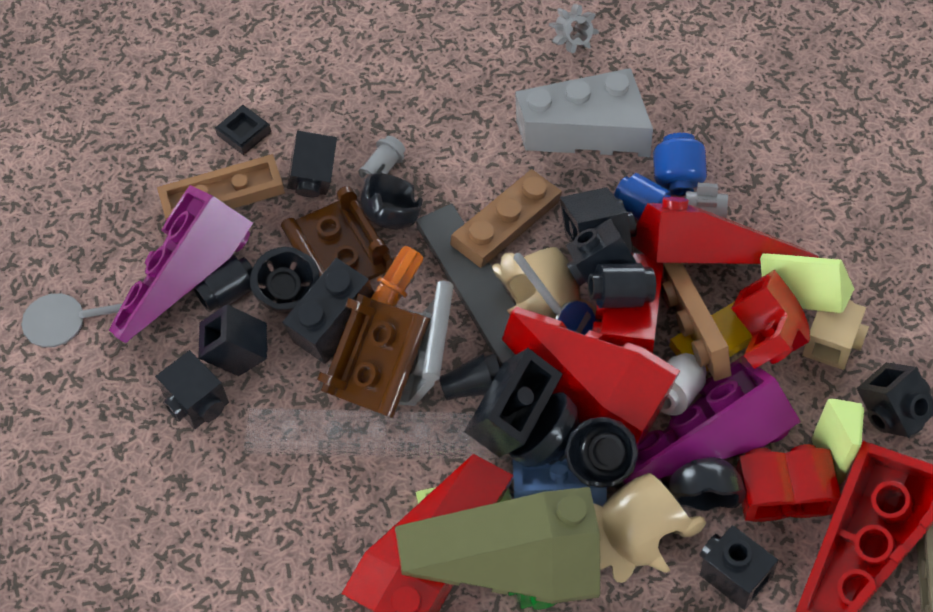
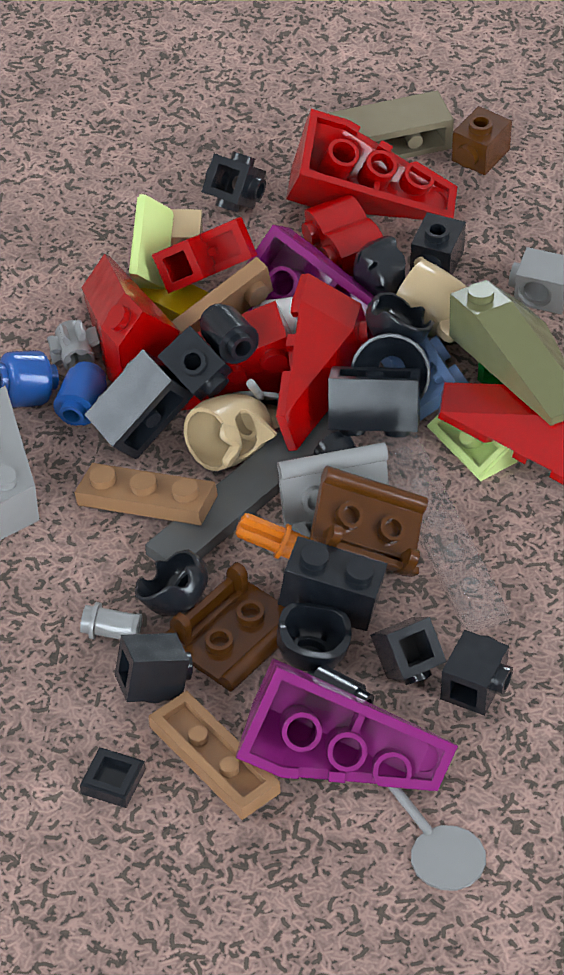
camera: 115 degrees left, 10 degrees down
yellowish green slope [812,399,864,484] -> none

